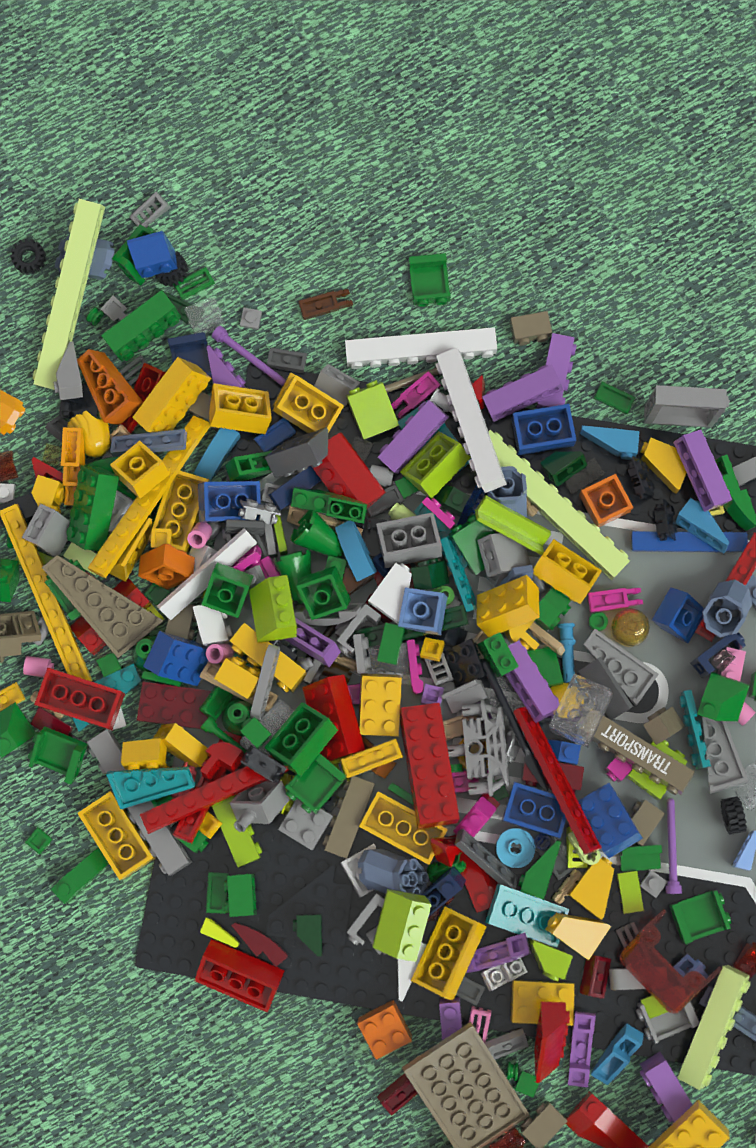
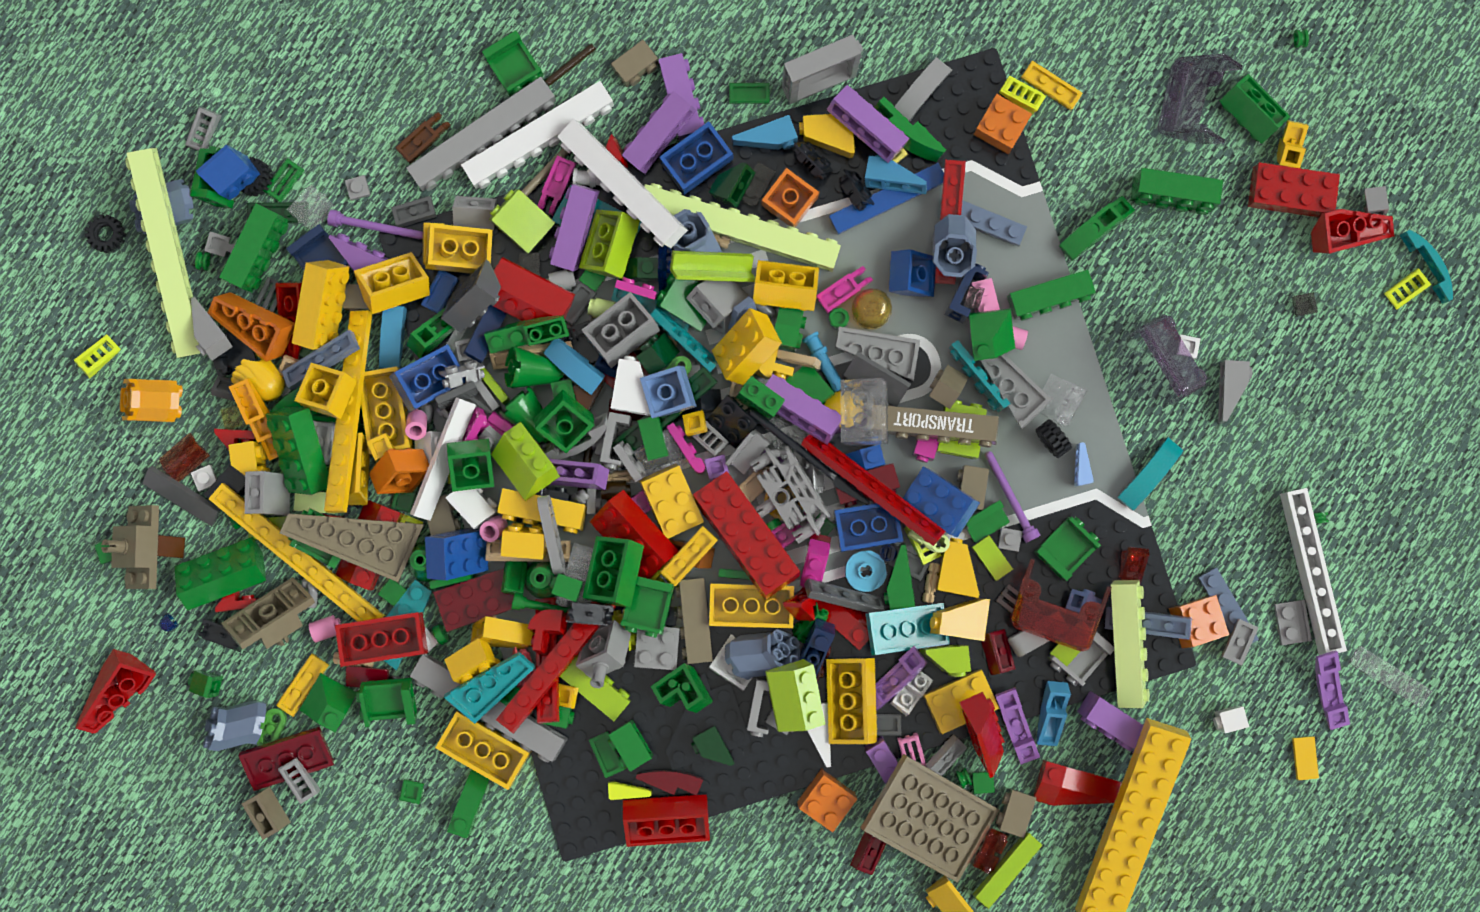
camera: 30 degrees left, 5 degrees up
none -> light grey brick [406,77,556,191]
none -> green tile [432,623,450,645]
none -> dark brown bar [544,43,596,87]
none -> green brick [651,663,713,713]

